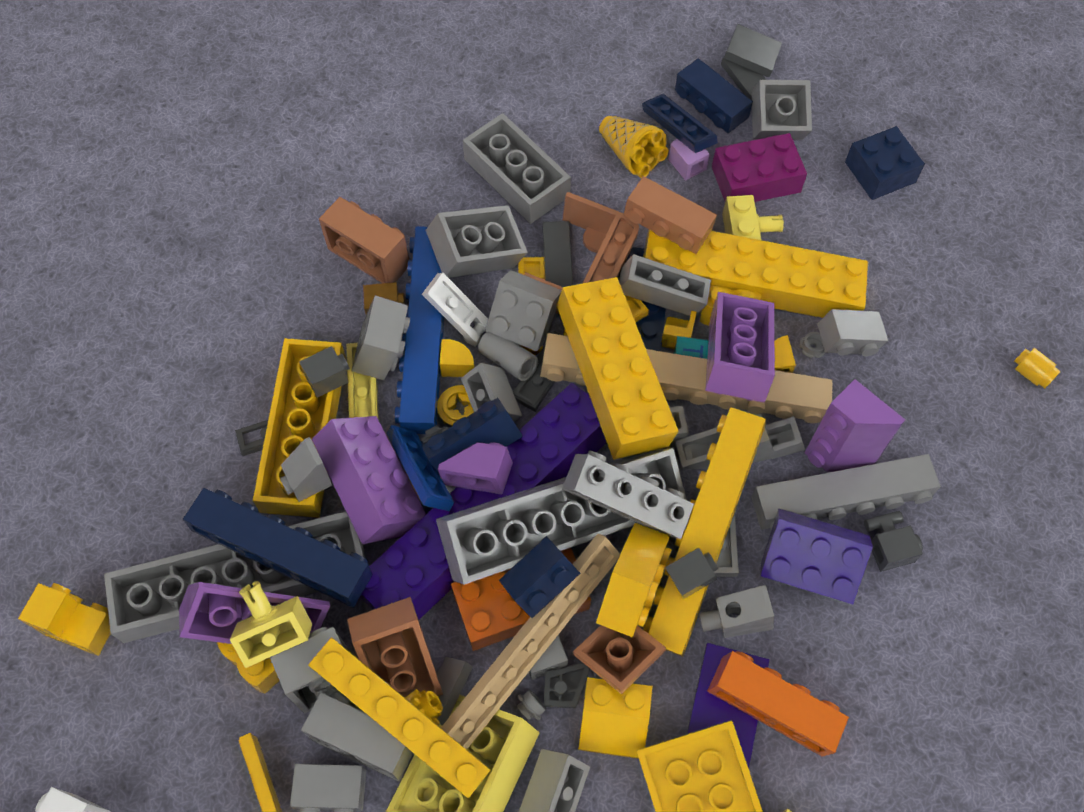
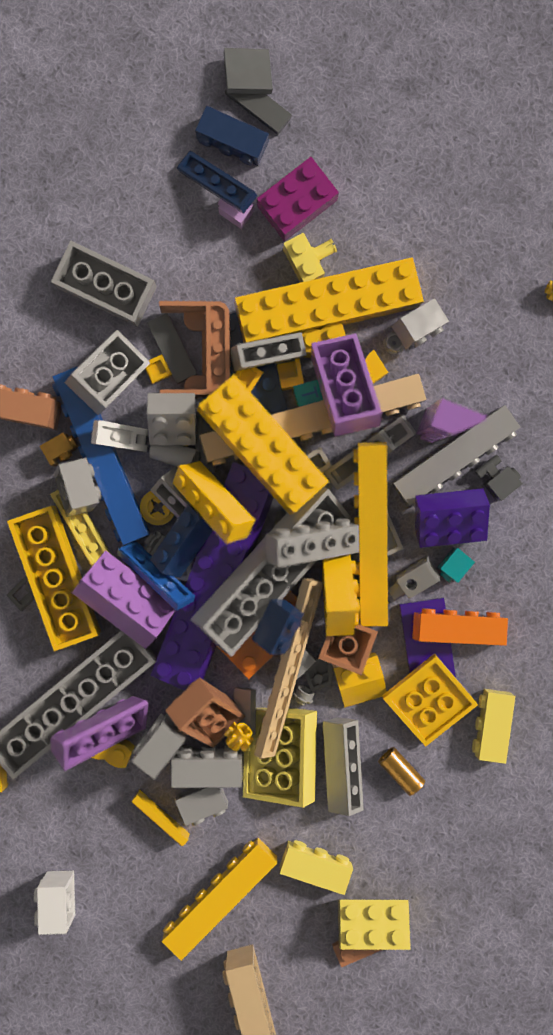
camera: 25 degrees left, 25 degrees up
dark blue brick [183,488,373,608] -> none
light yellow brick [230,581,312,668] -> none
light grey slope [280,437,333,502] -> none
dark grey brick [299,346,350,398] -> none
yellow plate [308,637,490,799] -> none
medium lavender slope [438,443,513,494] -> none
yellow brick [440,339,475,377] -> none
yellow cone [599,116,669,178] -> none
nougat brick [623,176,717,254] -> none
dark grey brick [665,548,718,599] -> none
light grey brick [751,80,812,140] -> none
dark blue brick [845,126,925,200] -> none
none -> yellow brick [172,461,255,544]
none -> teal brick [437,547,475,583]

